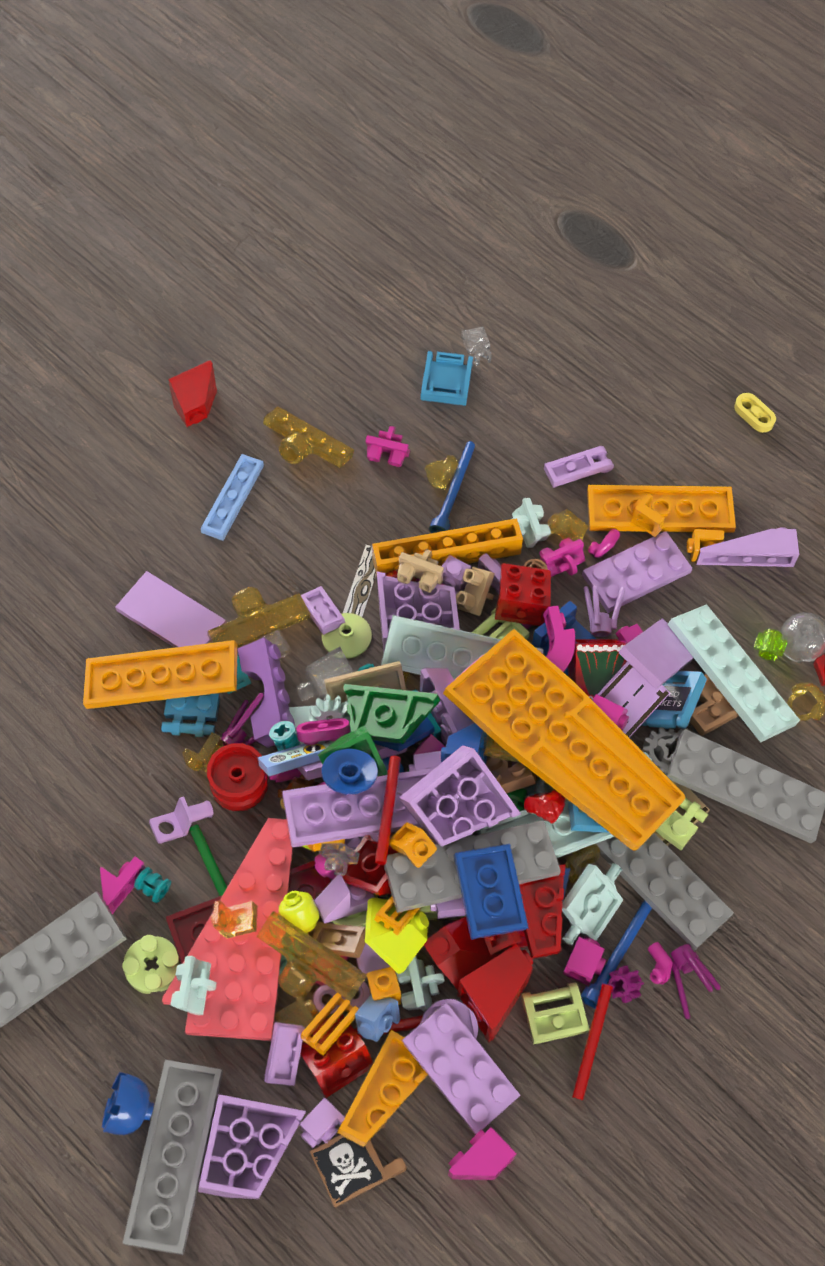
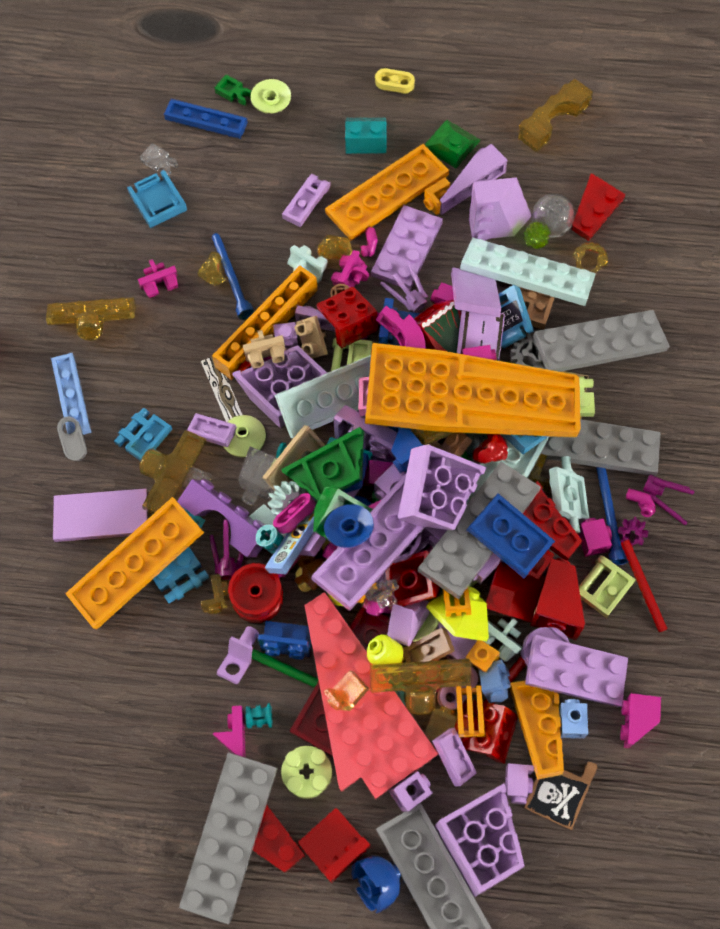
camera: 35 degrees left, 5 degrees up
light aqua hips [171,956,217,1015] -> none
red bar [375,756,401,865] -> none
light orange bracket [389,822,437,868] -> none
light orange bracket [631,493,665,537] -> none
none -> light grey piece [57,416,87,461]
none -> dark azure plate [114,408,173,463]
none -> blue plate [164,99,248,139]
none -> green plate [214,75,252,105]
none -> yellowish green dish [251,79,291,113]
none -> red wing [252,805,305,873]
none -> blue bracket [258,621,312,660]
none -> red bracket [298,808,370,884]
none -> teal slope [345,118,387,154]
none -> lavender brick [389,772,432,812]
none -> green slope [425,120,480,169]
none -> lavender wedge [469,177,531,240]
none -> light blue brick [559,699,588,738]

